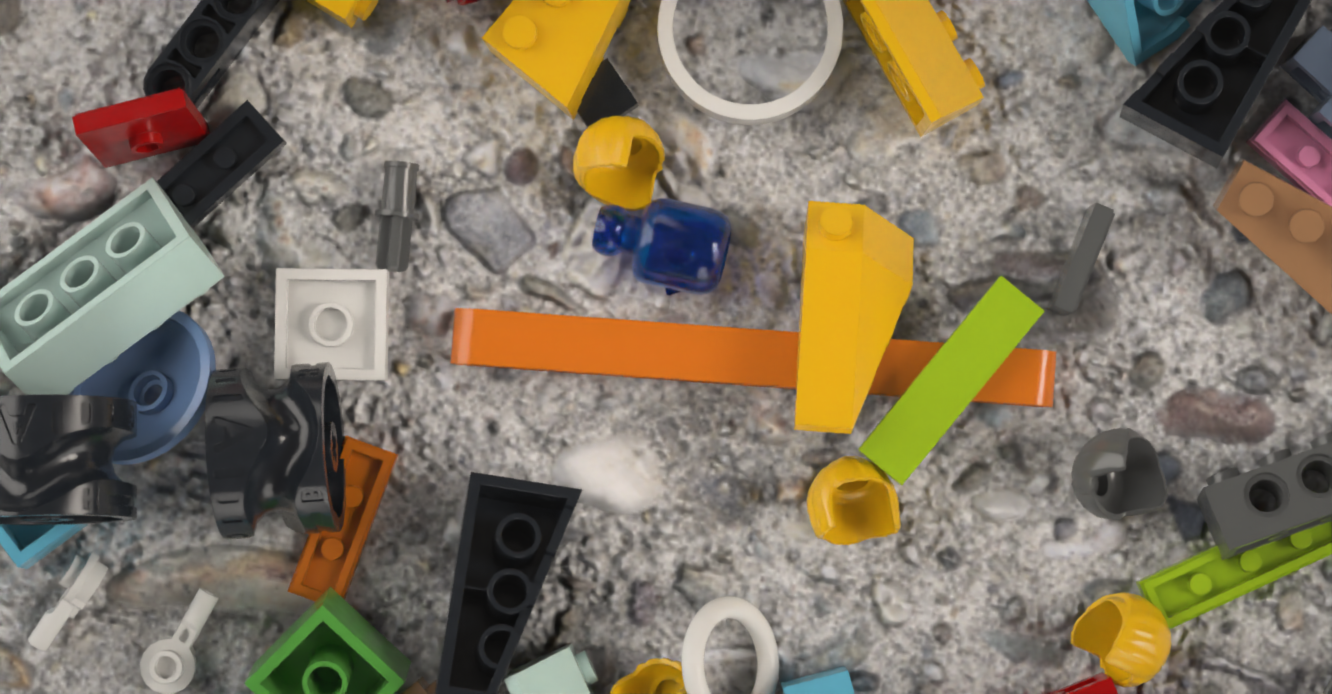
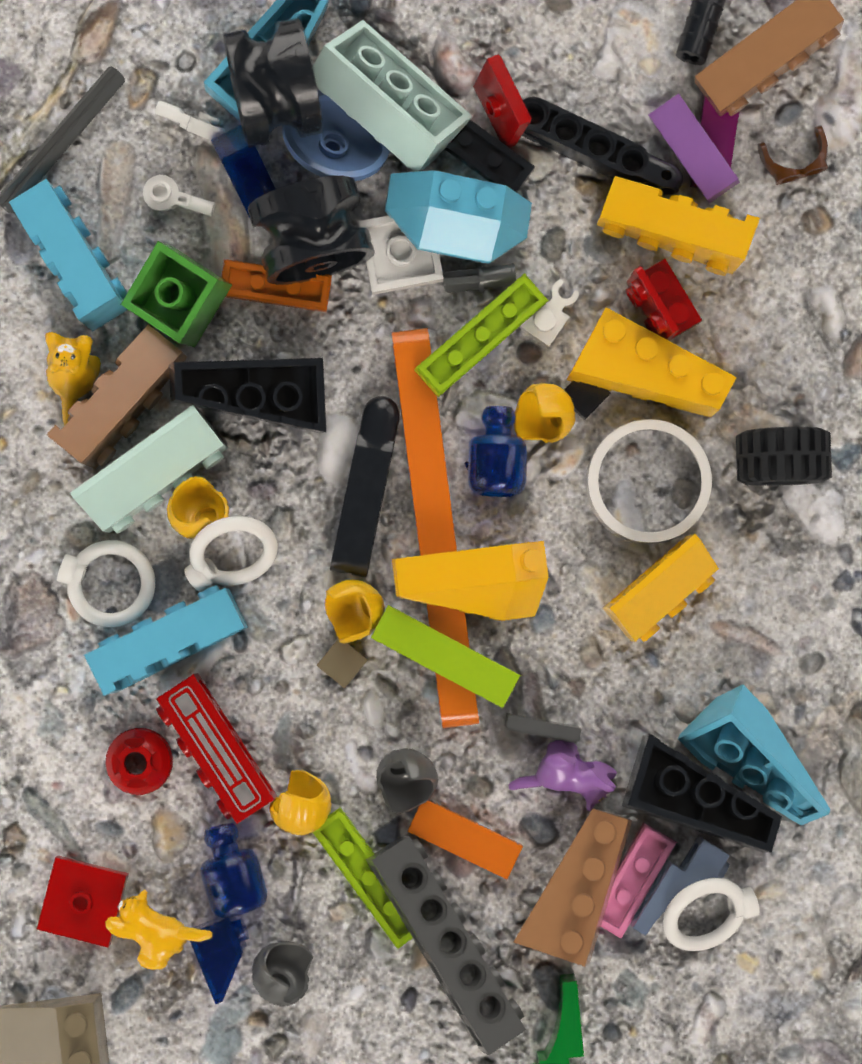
camera: 75 degrees right, 0 degrees up
none -> clear blue slope [211,125,276,218]
none -> dark tan tile [316,639,368,689]
none -> black piece [330,396,400,578]
none -> medium azure wedge [385,170,532,264]
none -> orange tile [407,800,523,880]
none -> lime tile [414,273,548,397]
none -> medium lavender animal [508,740,617,811]
none -> white plate [519,279,579,348]

